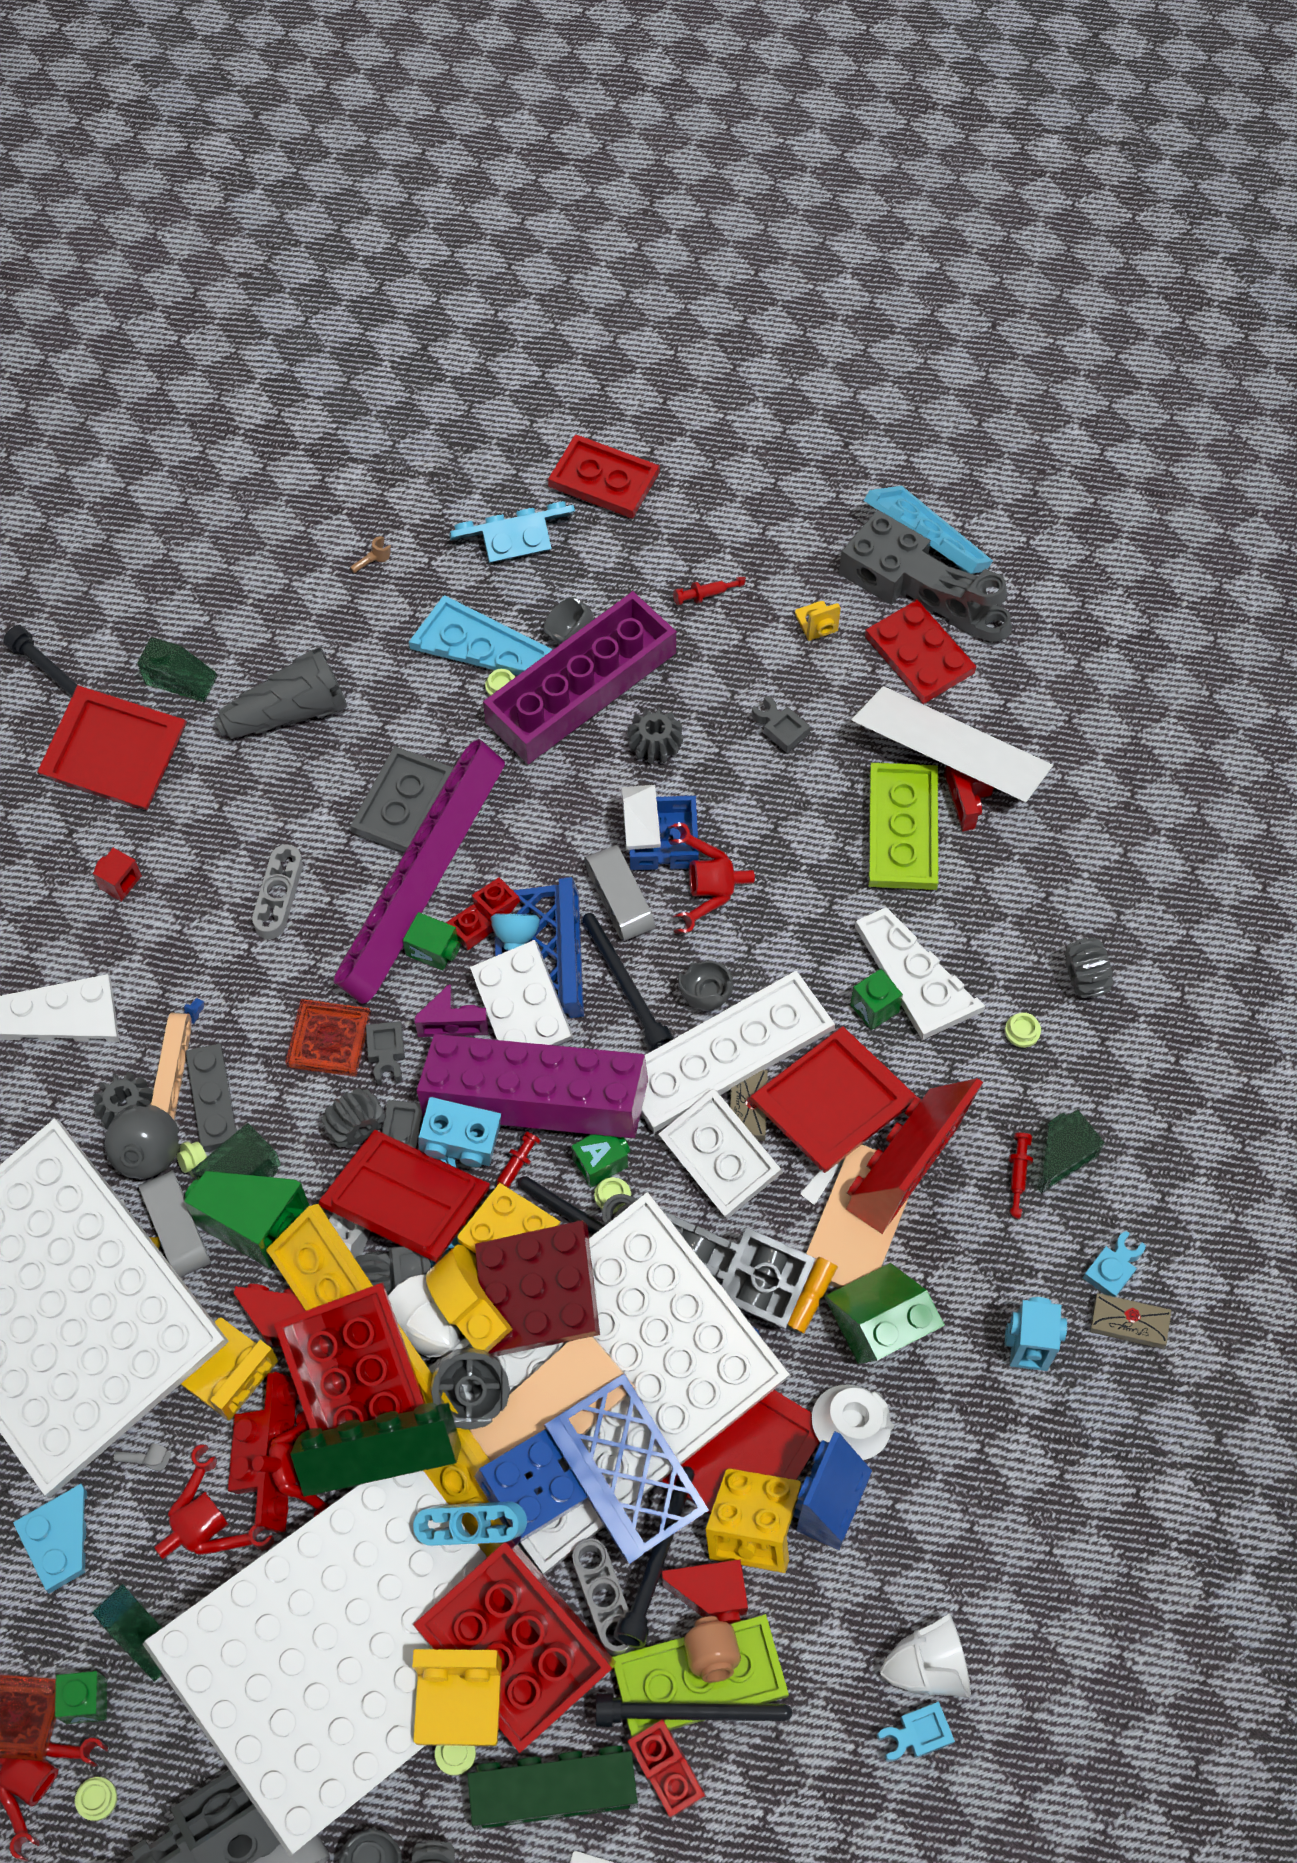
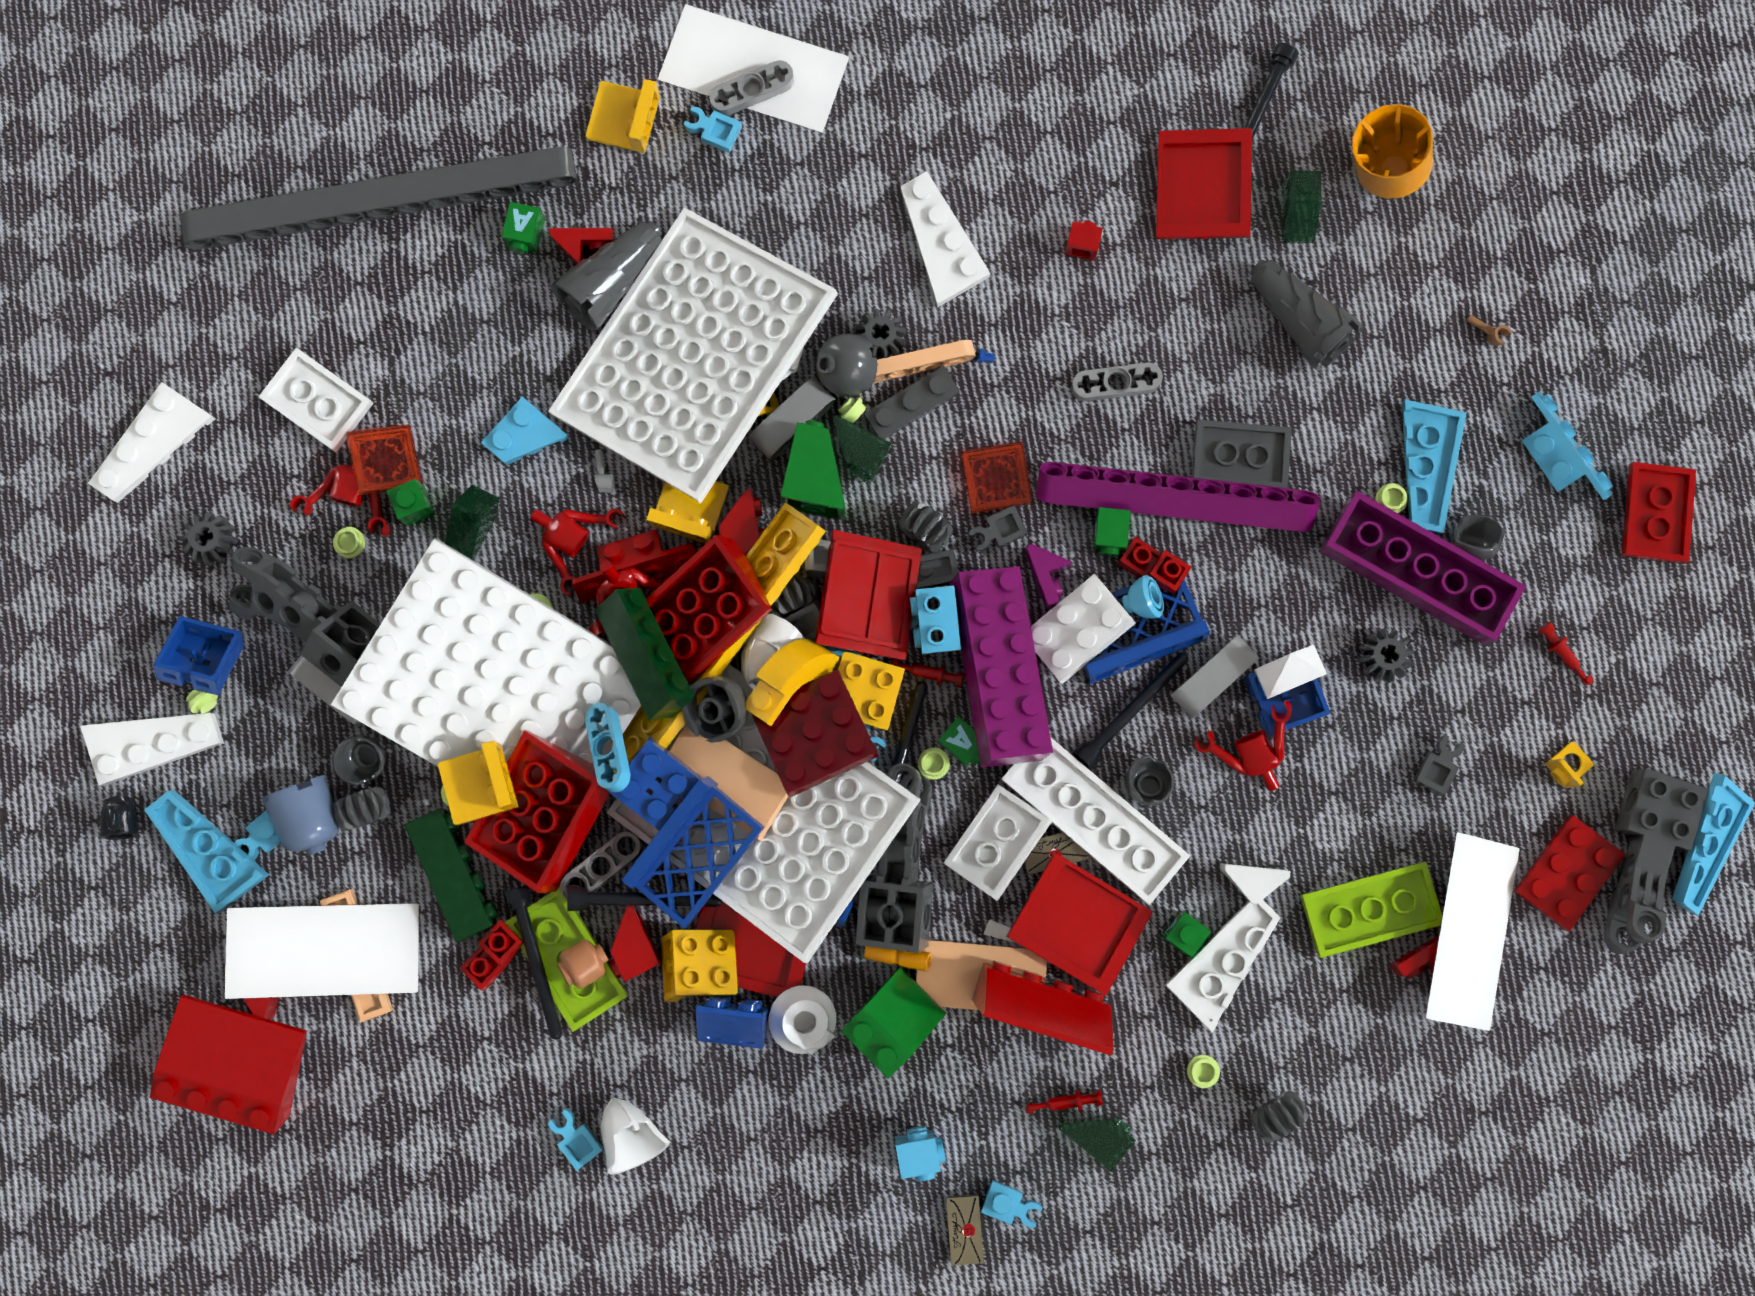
camera: 75 degrees right, 20 degrees up
none -> white slope [1220,863,1290,906]
none -> light orange piece [1352,104,1434,199]

